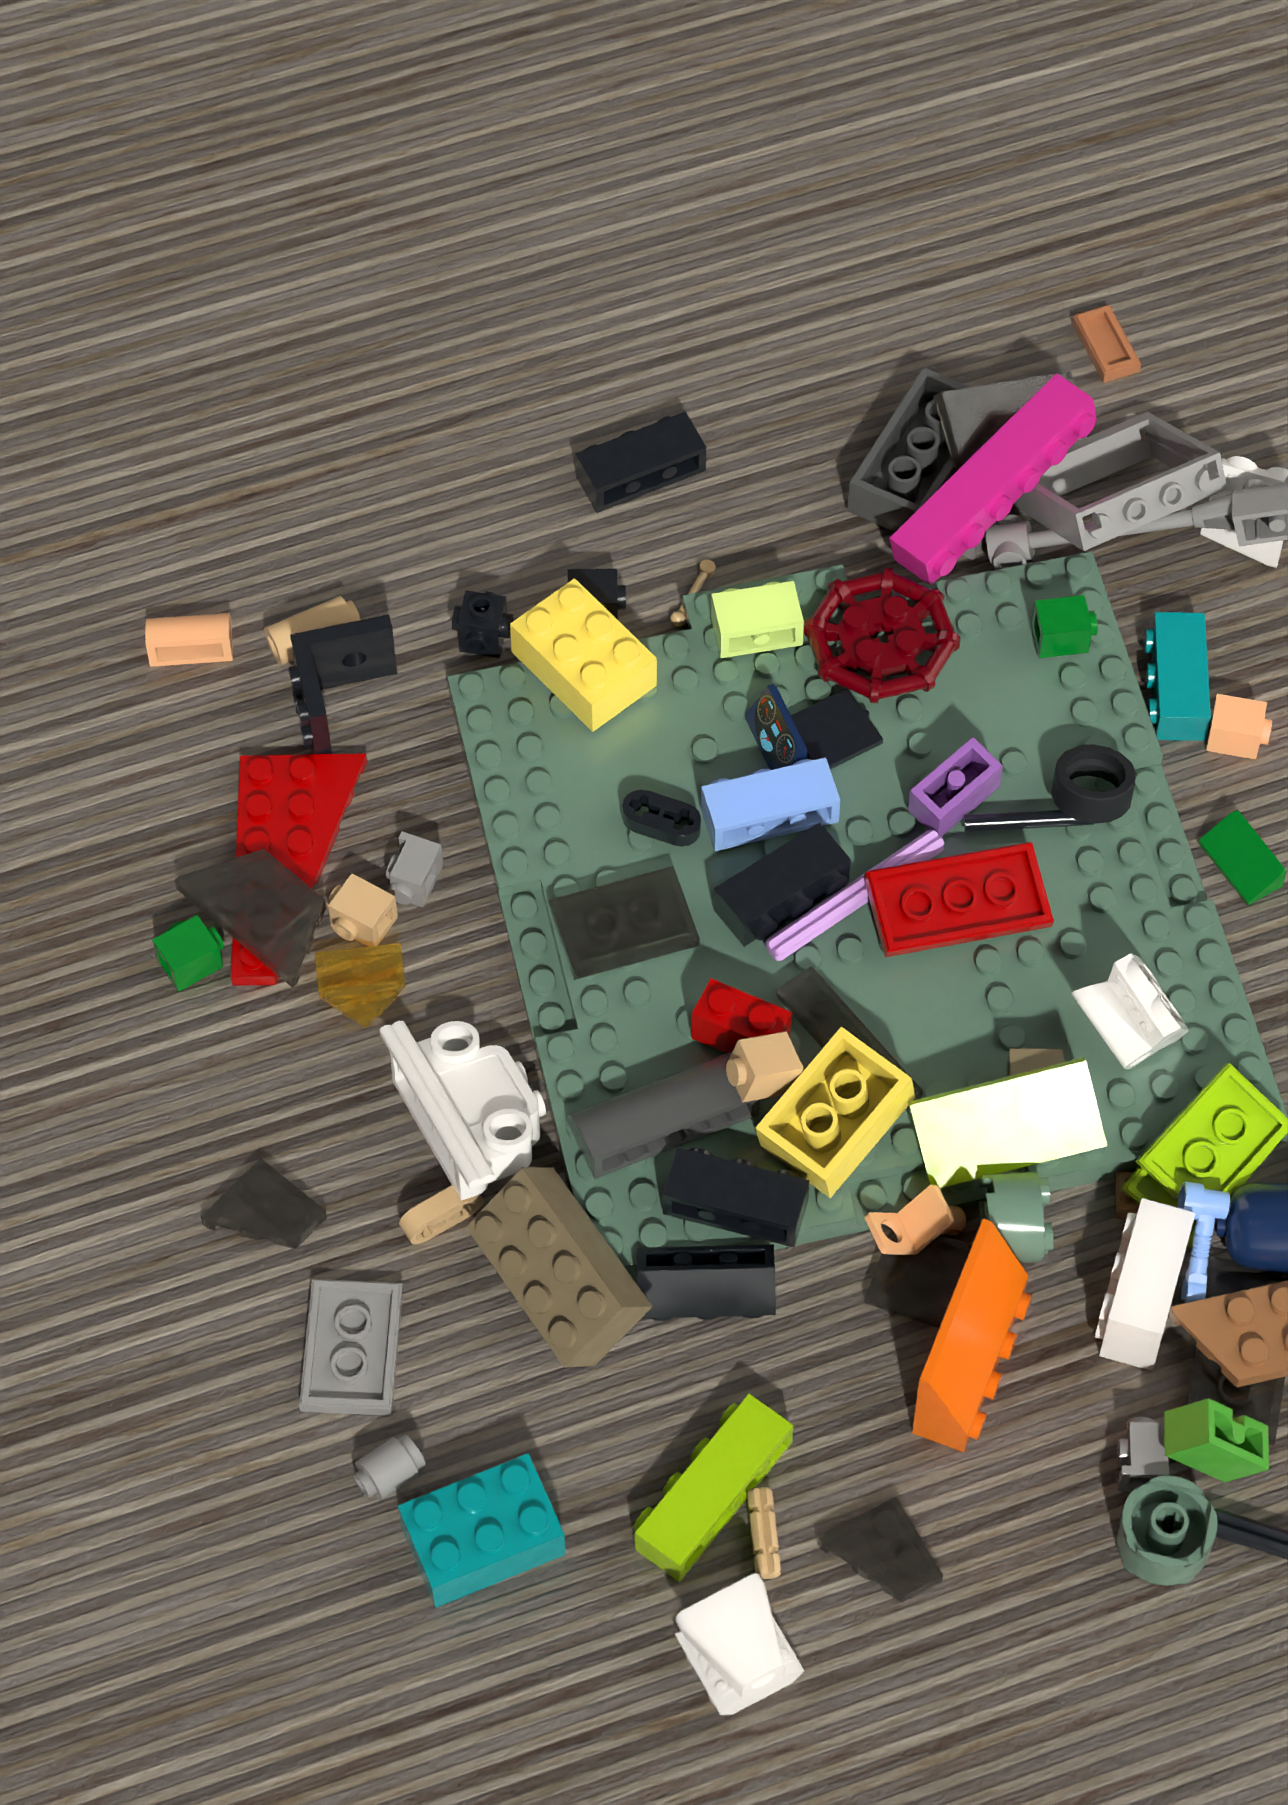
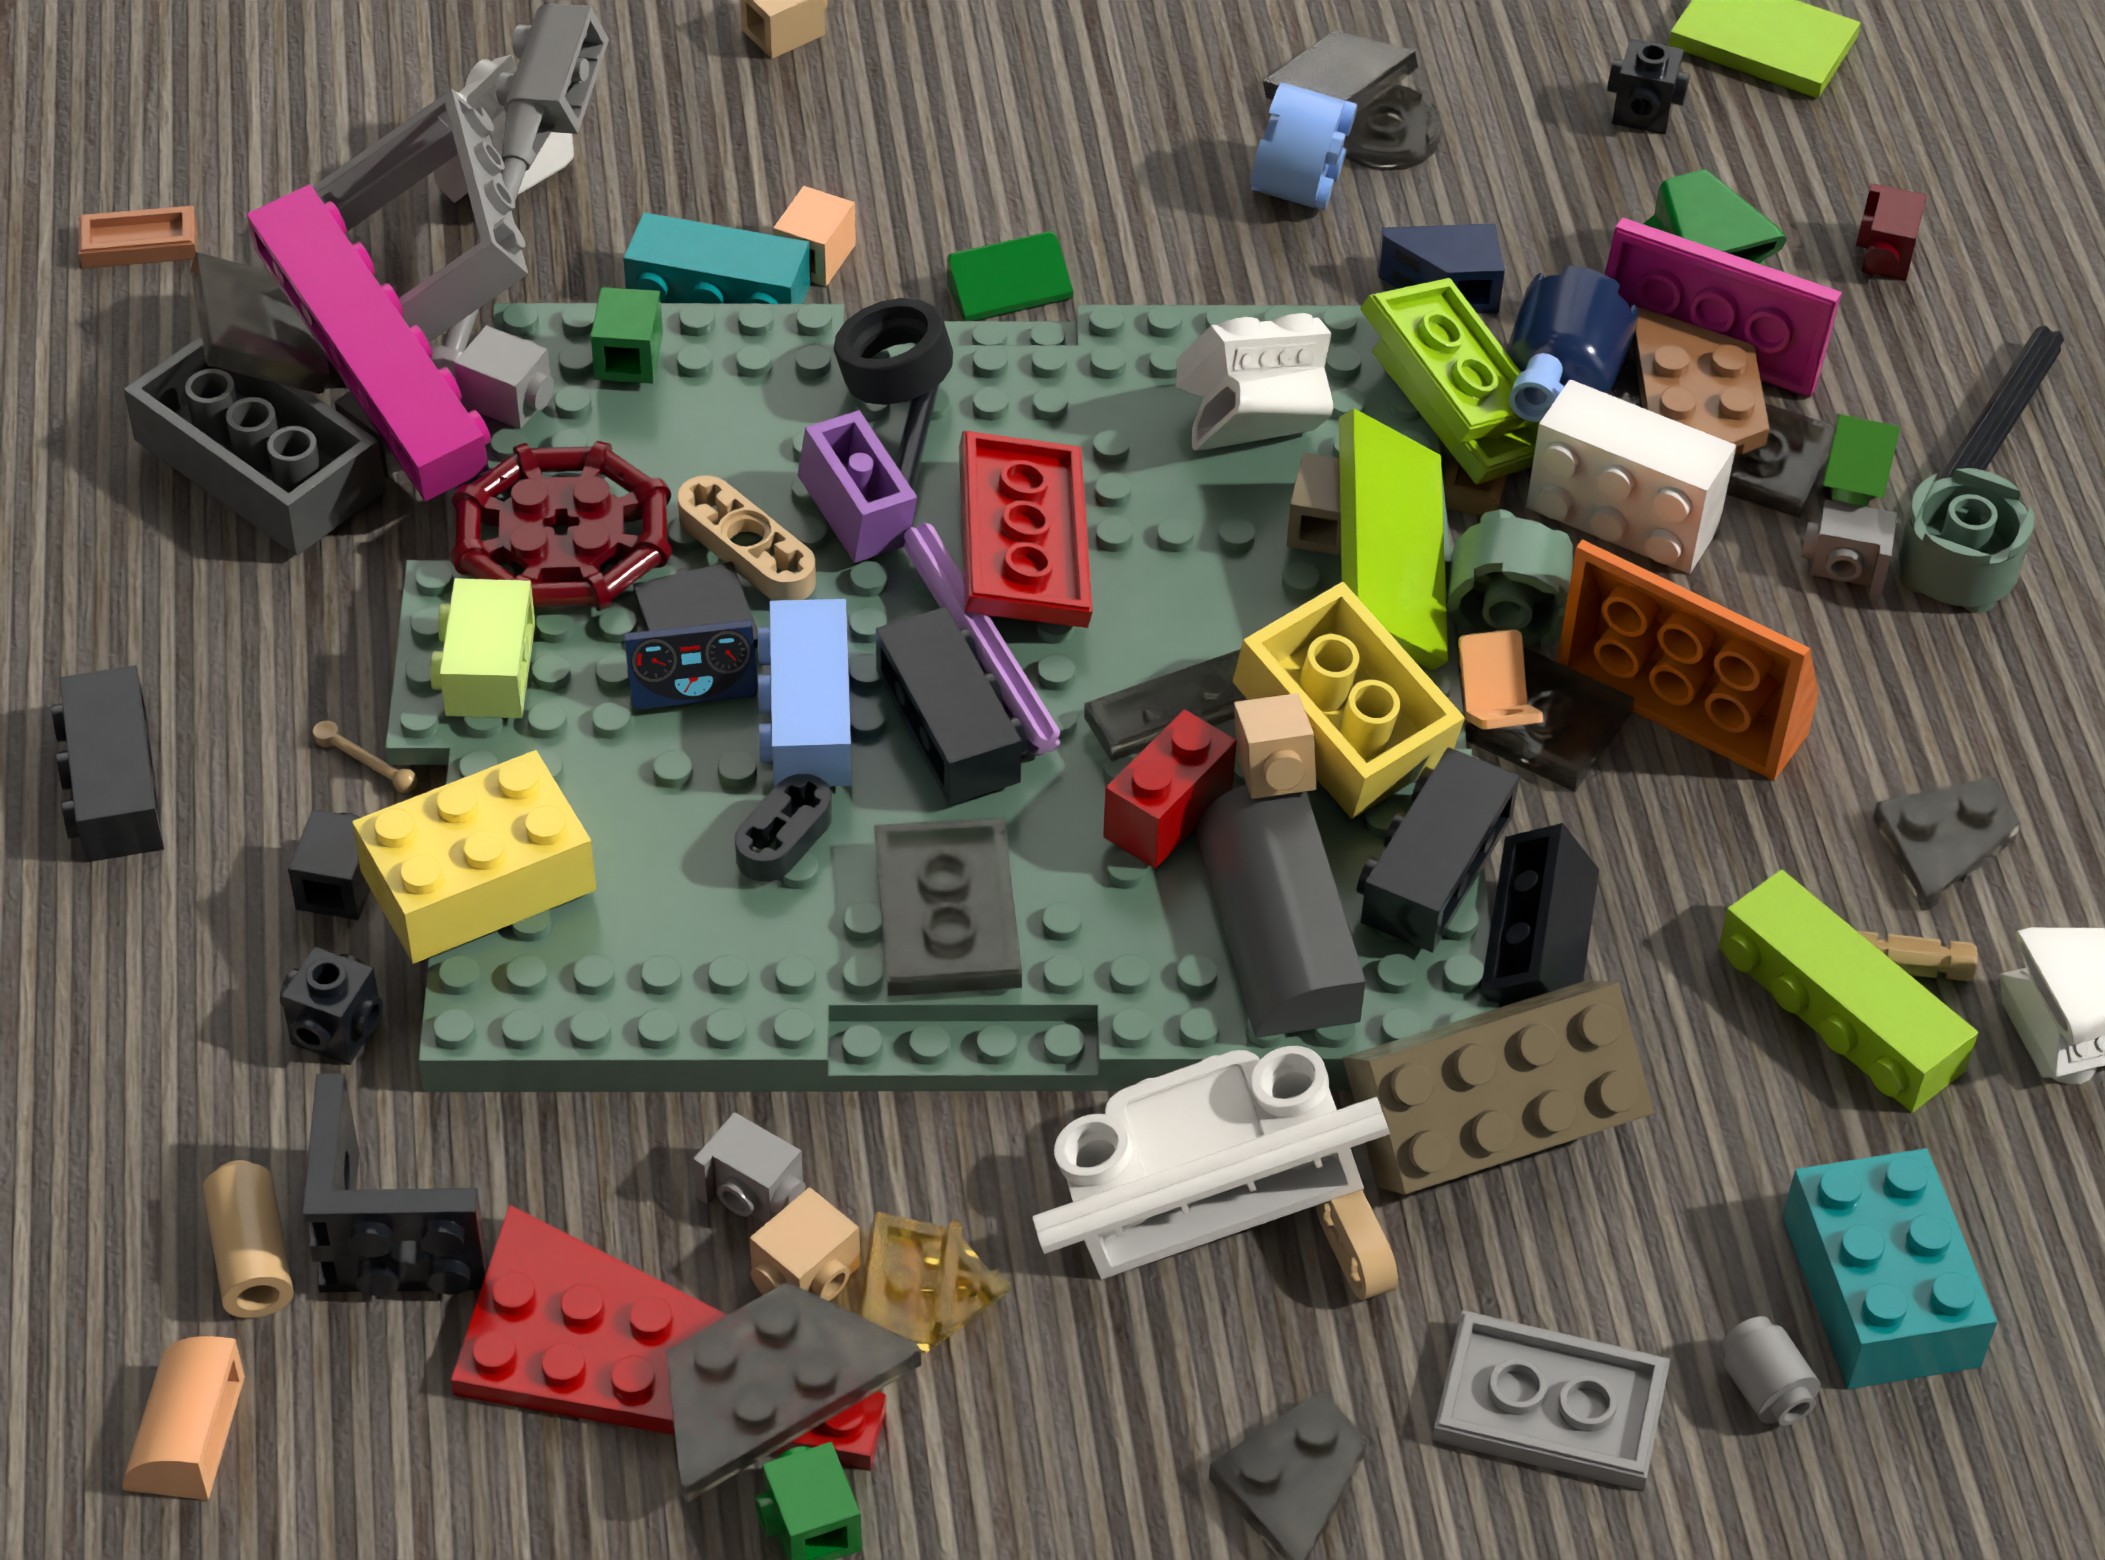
camera: 80 degrees left, 10 degrees down
none -> light grey brick [454,325,554,429]
none -> tan beam [677,475,816,601]

